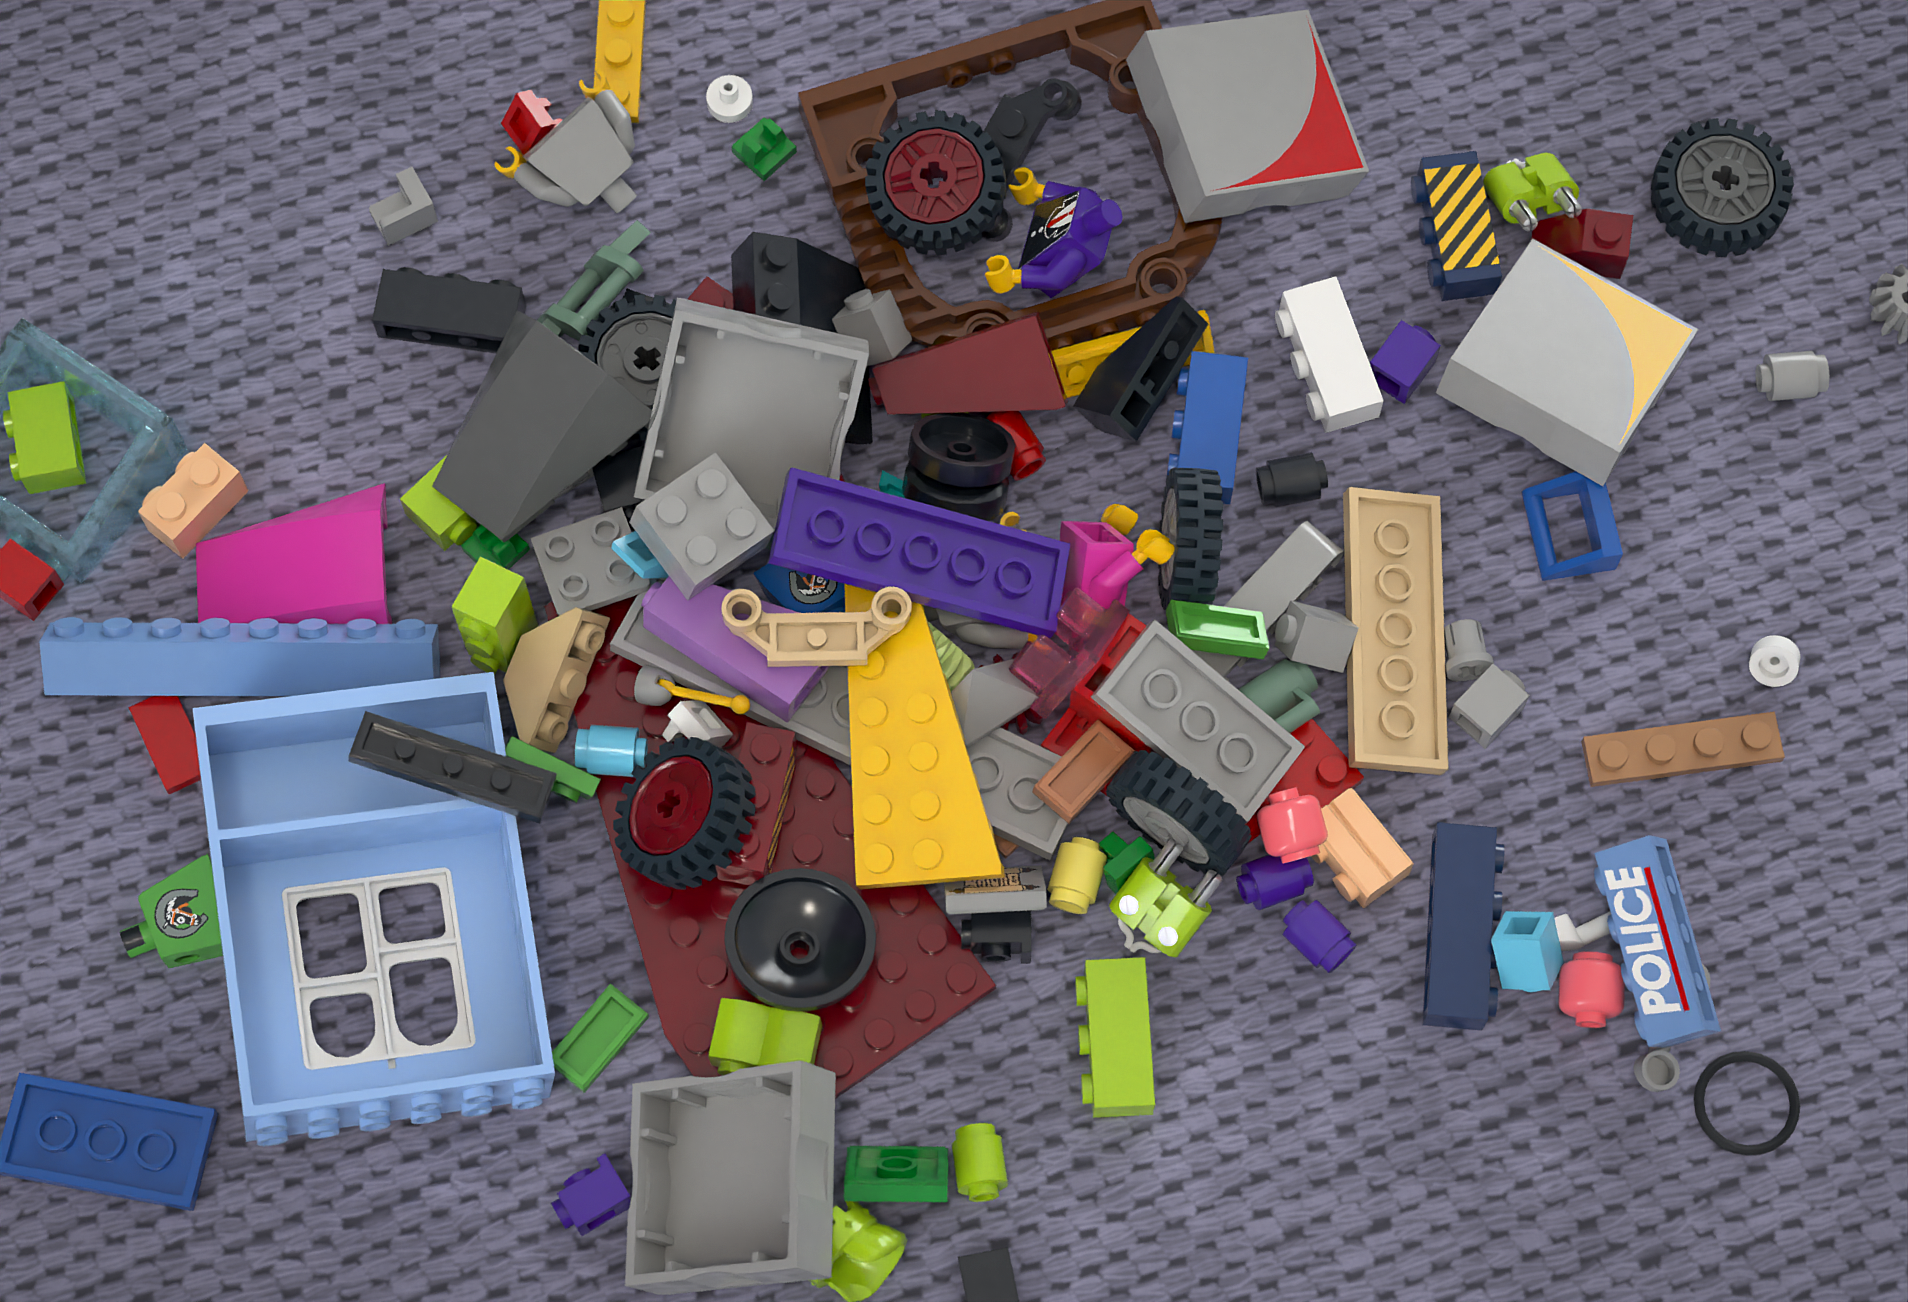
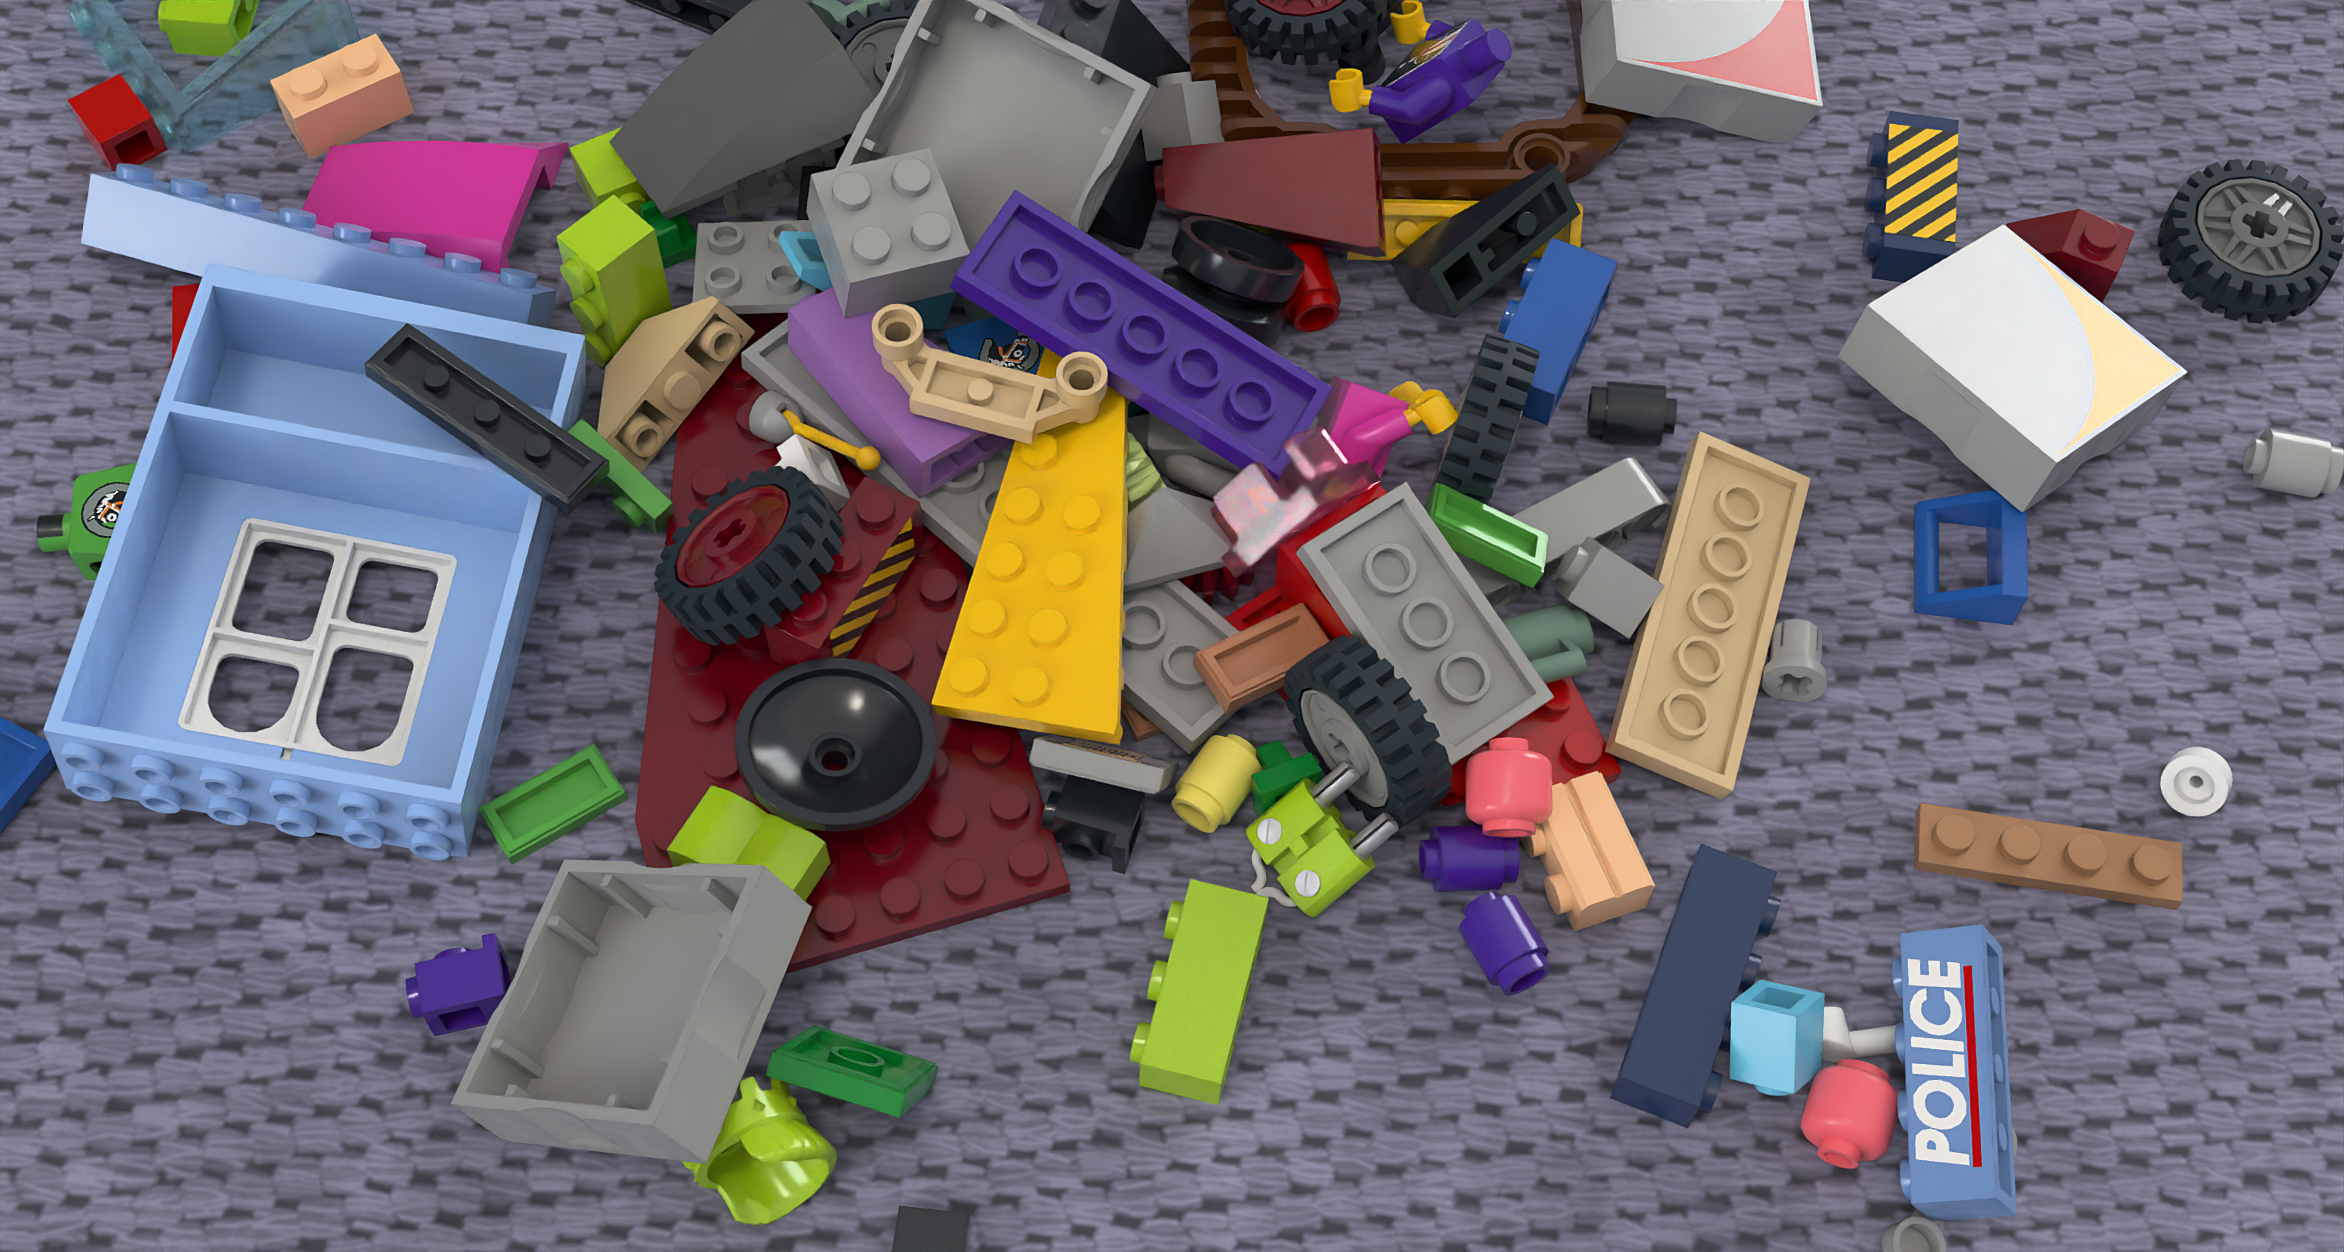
camera: 15 degrees right, 10 degrees down
medium azure brick [575,725,648,777] -> none
lime brick [952,1123,1008,1202] -> none
white brick [1275,277,1384,433] -> none
dark purple brick [1369,320,1441,404] -> none
light grey brick [1449,664,1530,749] -> none
lime piece [1483,153,1582,231] -> none

